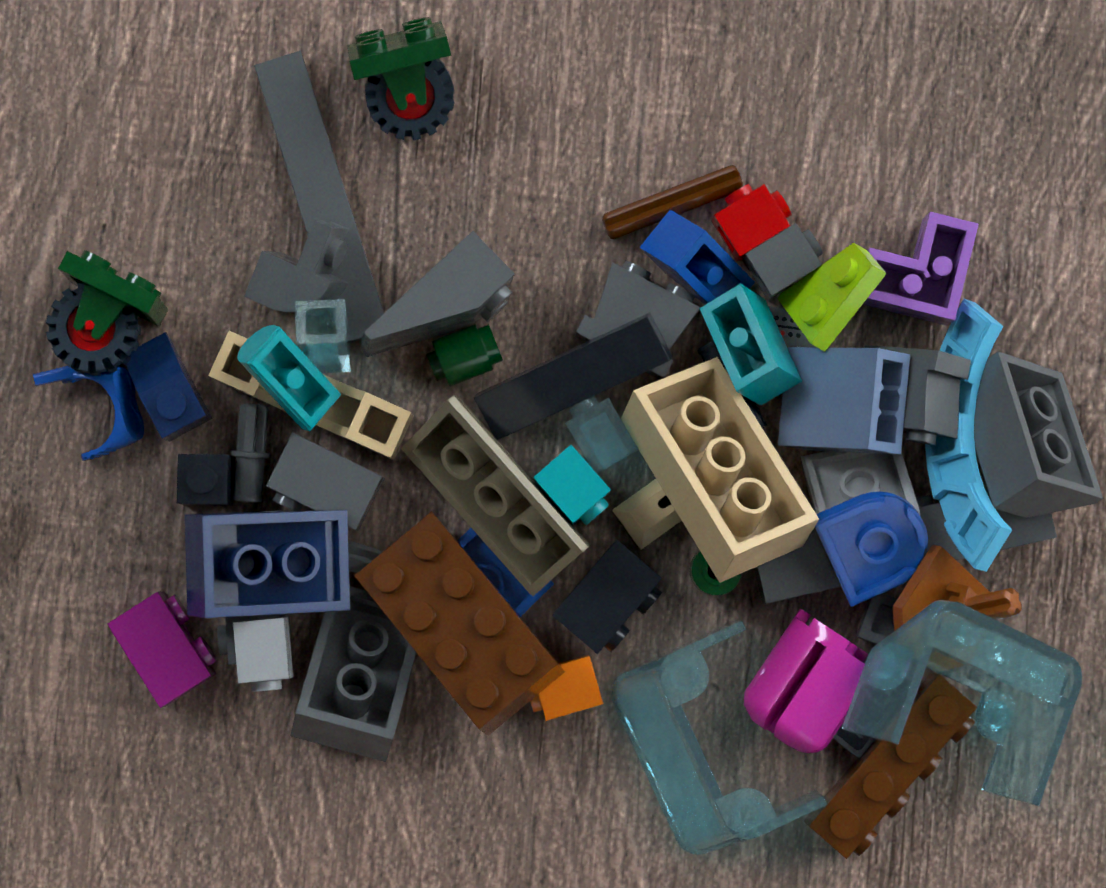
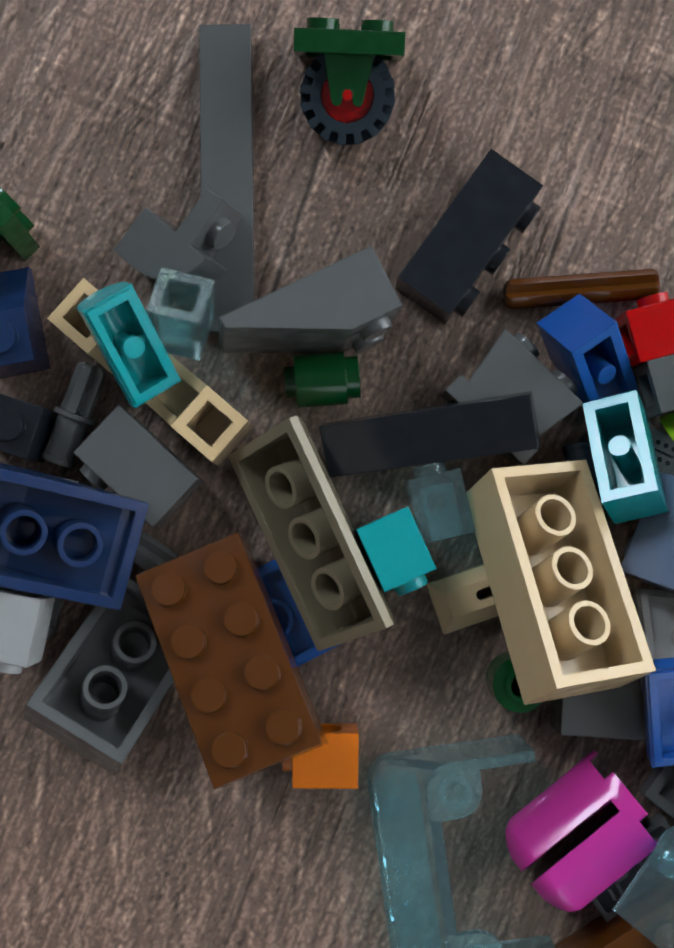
camera: 20 degrees right, 0 degrees up
black brick [552,540,662,654] -> none
none -> black brick [395,149,543,324]

